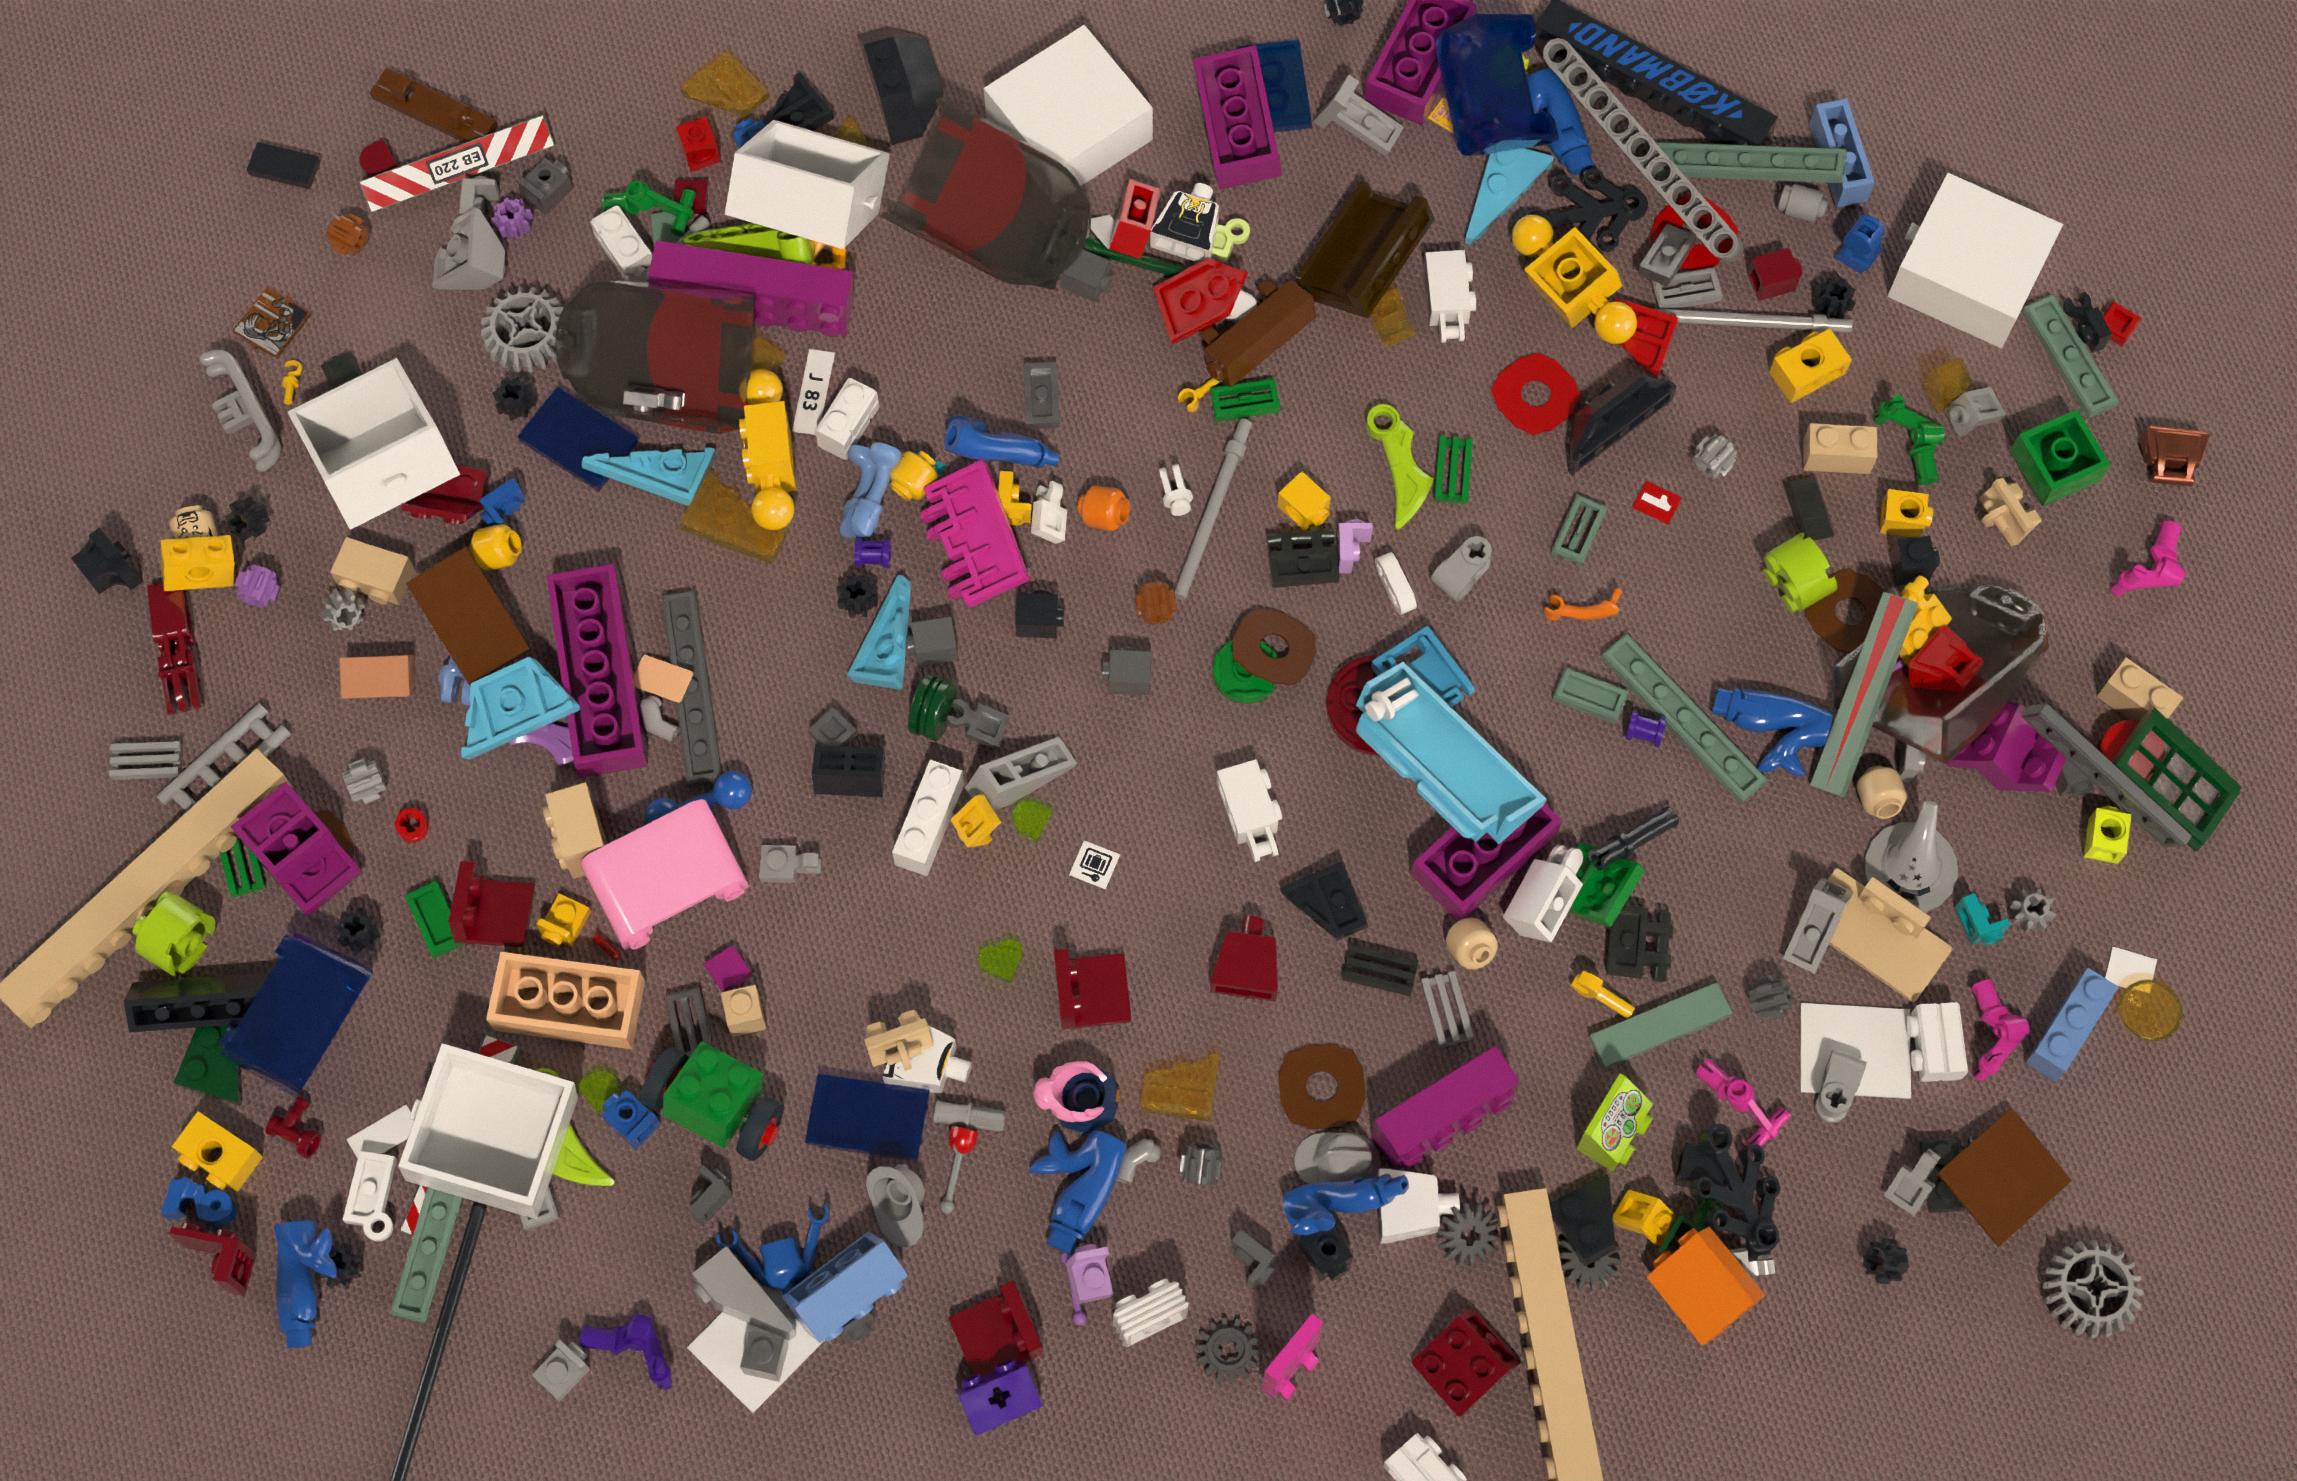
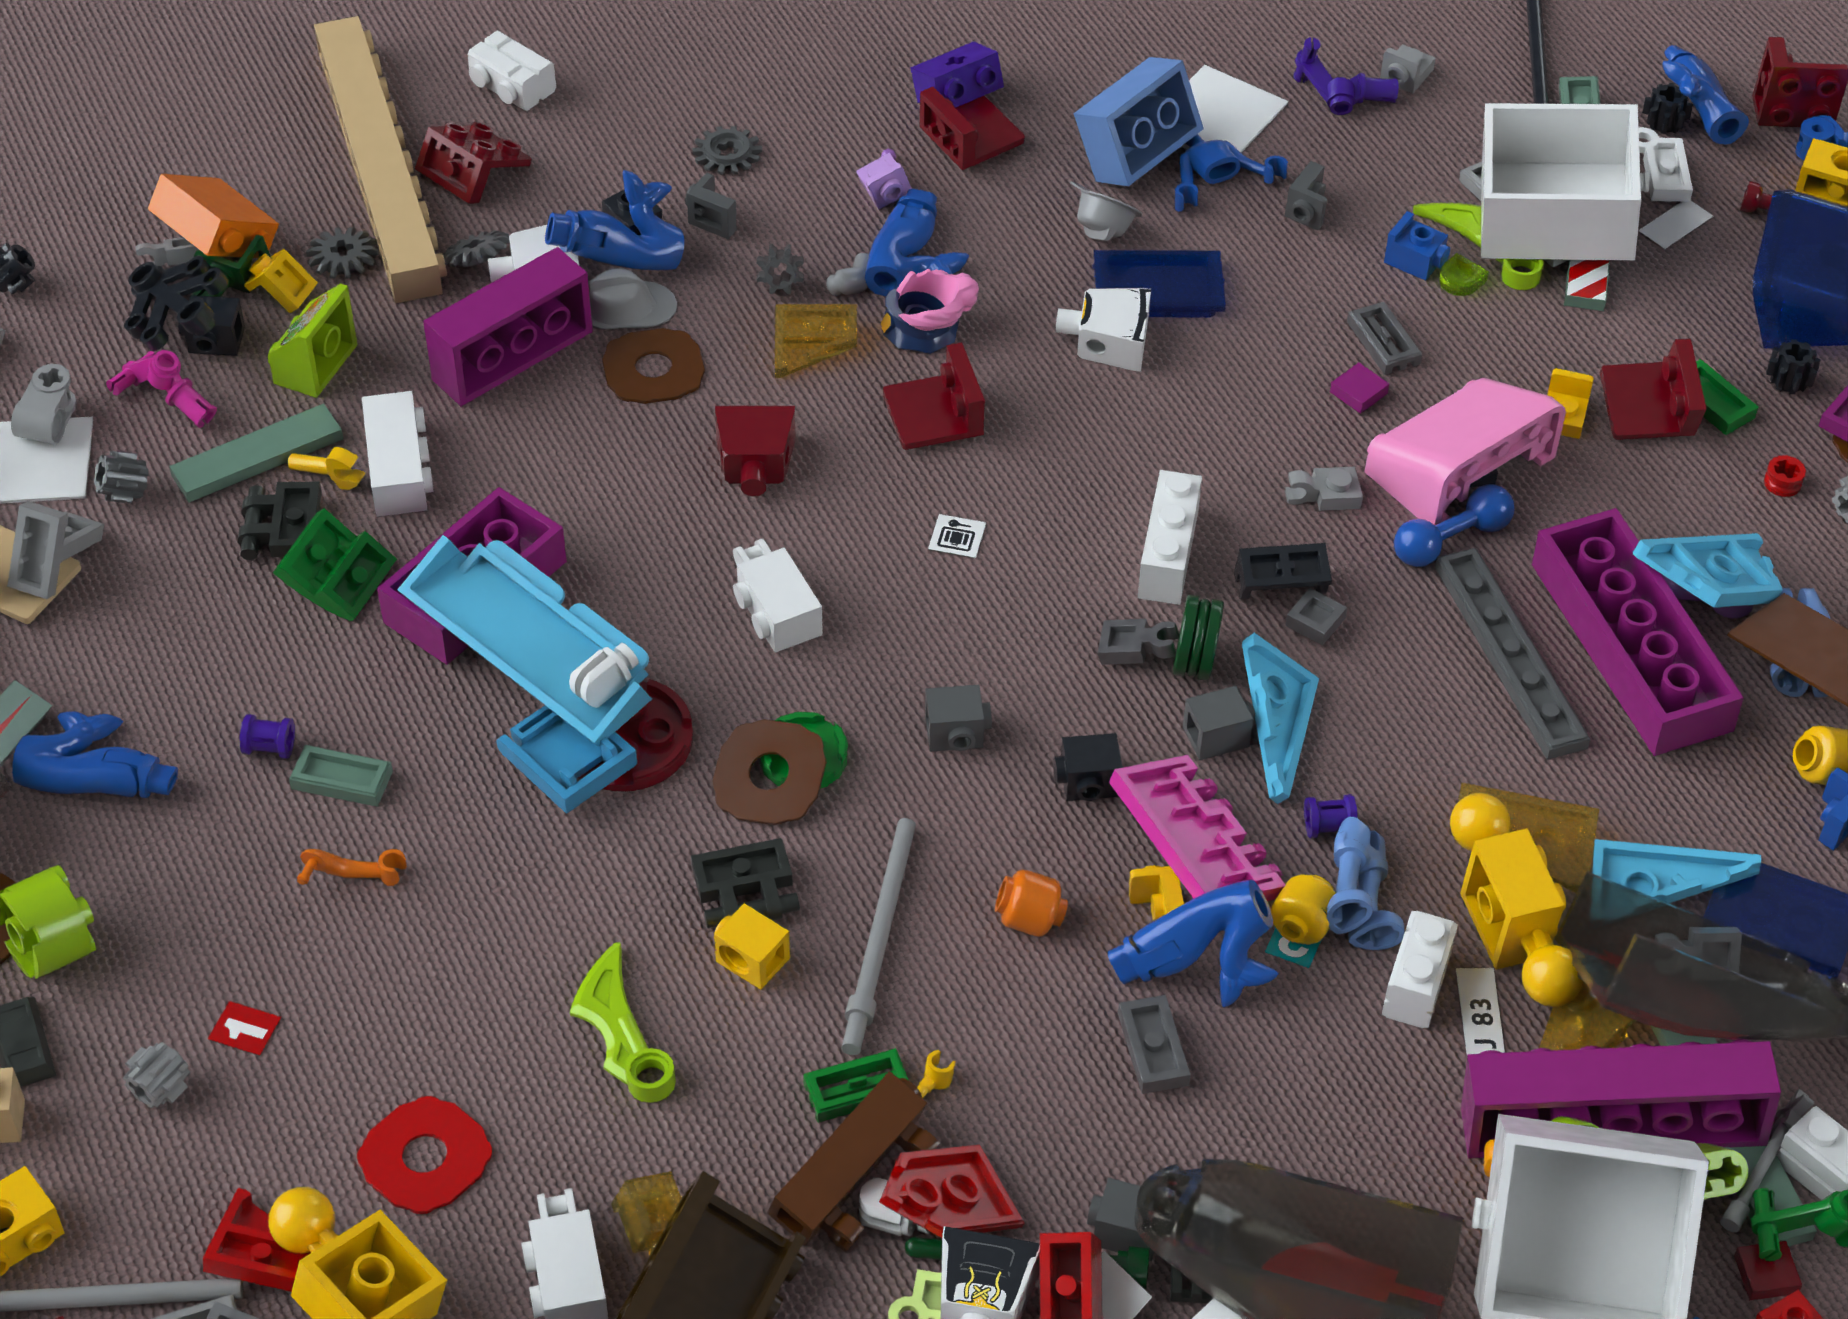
camera: 170 degrees right, 20 degrees down
light nougat brick [486,952,645,1049] -> none
tan brick [542,782,607,879] -> none
light nougat sticker [634,655,693,703] -> none
light grey arm [638,696,679,742] -> none
green brick [640,1041,784,1161] -> none
light grey slope [692,1246,796,1341] -> none
tan brick [721,985,767,1037] -> none
flat silver brick [740,1331,788,1382] -> none
black gear [836,575,878,618] -> none
tan hips [864,1010,934,1071] -> none
light grey axle [934,1100,1006,1132] -> none
hinge [940,1126,979,1214] -> none
yellow bracket [950,794,1001,848] -> none
light grey slope [965,737,1077,811] -> none
clear neon green tile [978,939,1023,984] -> none
clear neon green tile [1013,800,1054,843] -> none
white plate [1031,481,1067,544] -> none
white brick [1113,1278,1189,1347] -> none
dark orange gear [1135,582,1177,625] -> none
white arm [1159,463,1193,516] -> none
dark pink tile [1262,1314,1323,1401] -> none
black wing [1280,862,1369,941] -> none
lavender bracket [1337,519,1373,573] -> none
pearl dark grey tile [1342,944,1419,996] -> none
white beam [1375,552,1417,615] -> none
light grey tile [1420,971,1474,1048] -> none
light grey piece [1431,536,1492,602] -> none
green tile [1434,436,1473,504] -> none
tan head [1446,917,1498,970] -> none
white brick [1503,845,1583,942] -> none
black wing [1549,1174,1616,1266] -> none
sand green tile [1551,494,1608,568] -> none
black wedge [1568,376,1677,475] -> none
black pin [1588,807,1679,871] -> none
sand green tile [1601,634,1768,804] -> none
none -> white brick [362,391,434,517]

